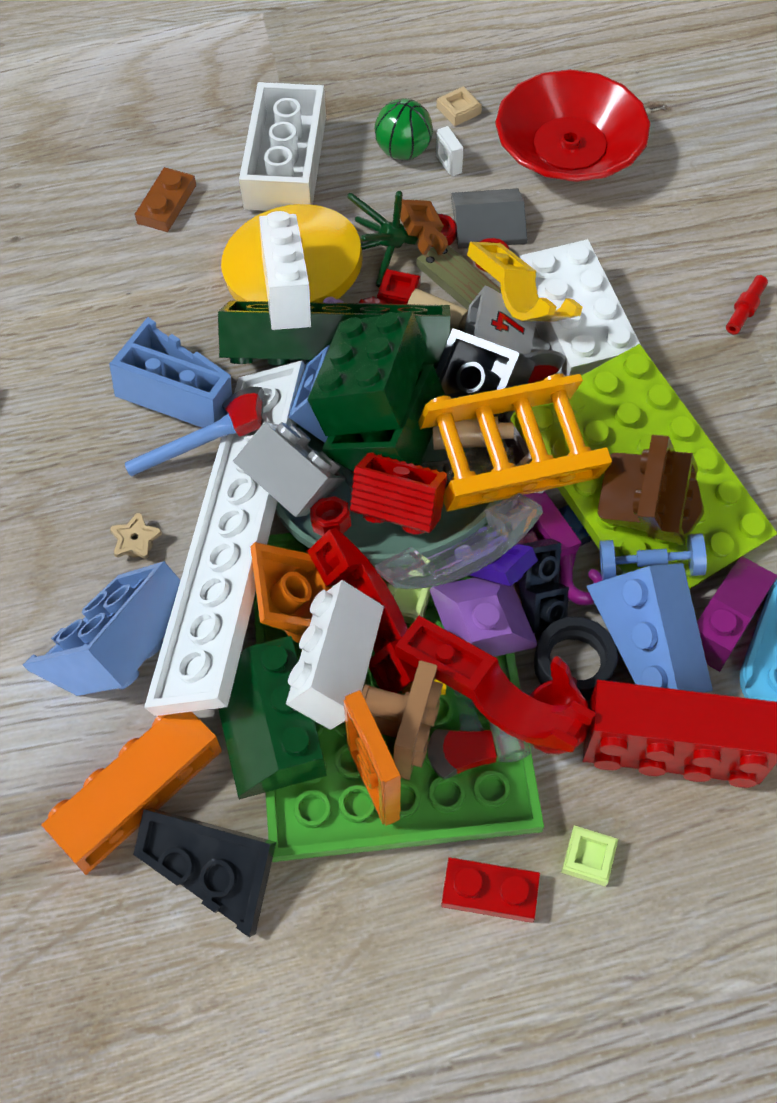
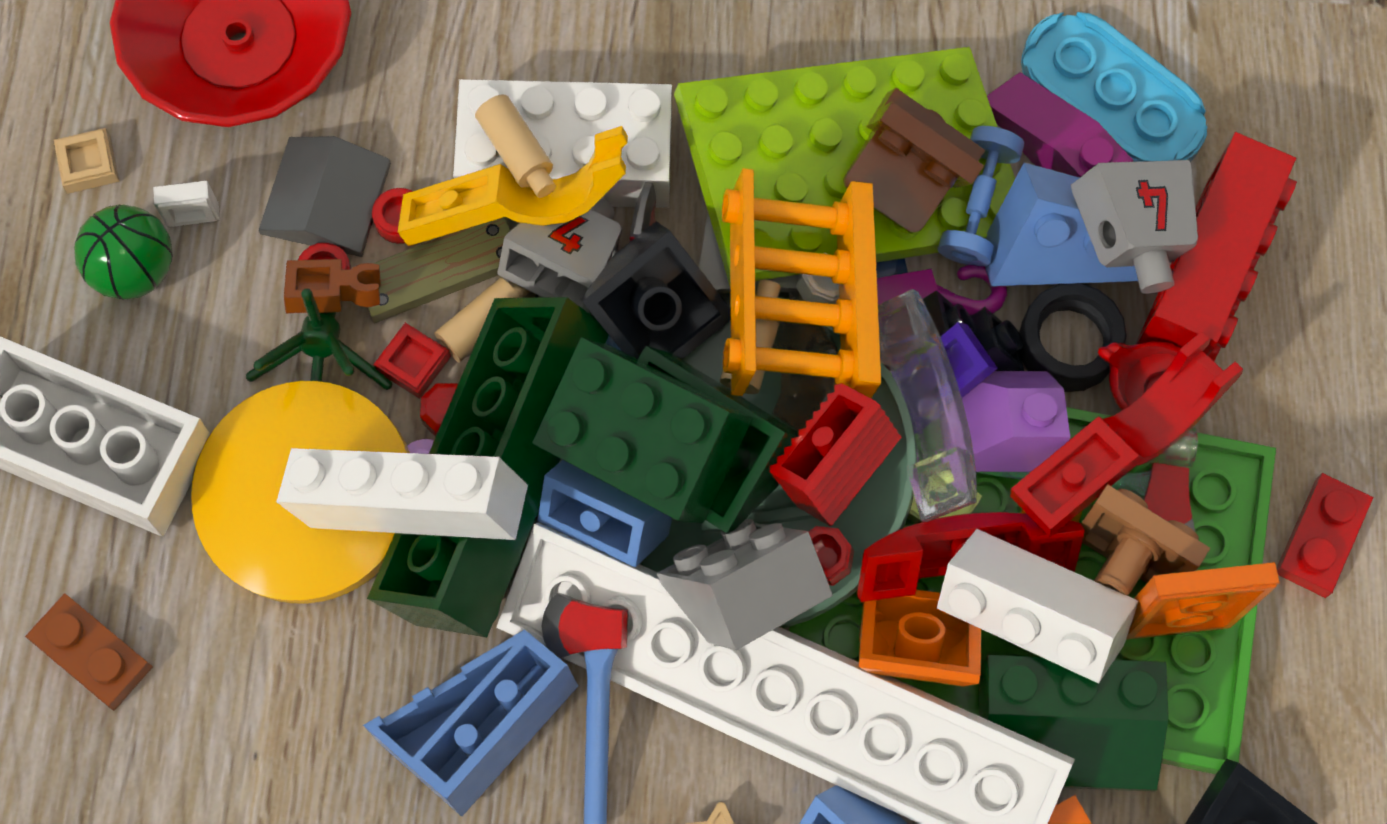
camera: 75 degrees left, 10 degrees up
yellowish green tile [561,825,618,887] -> none
none -> tan cylinder [475,94,556,198]
none -> light grey torso [1071,160,1198,294]

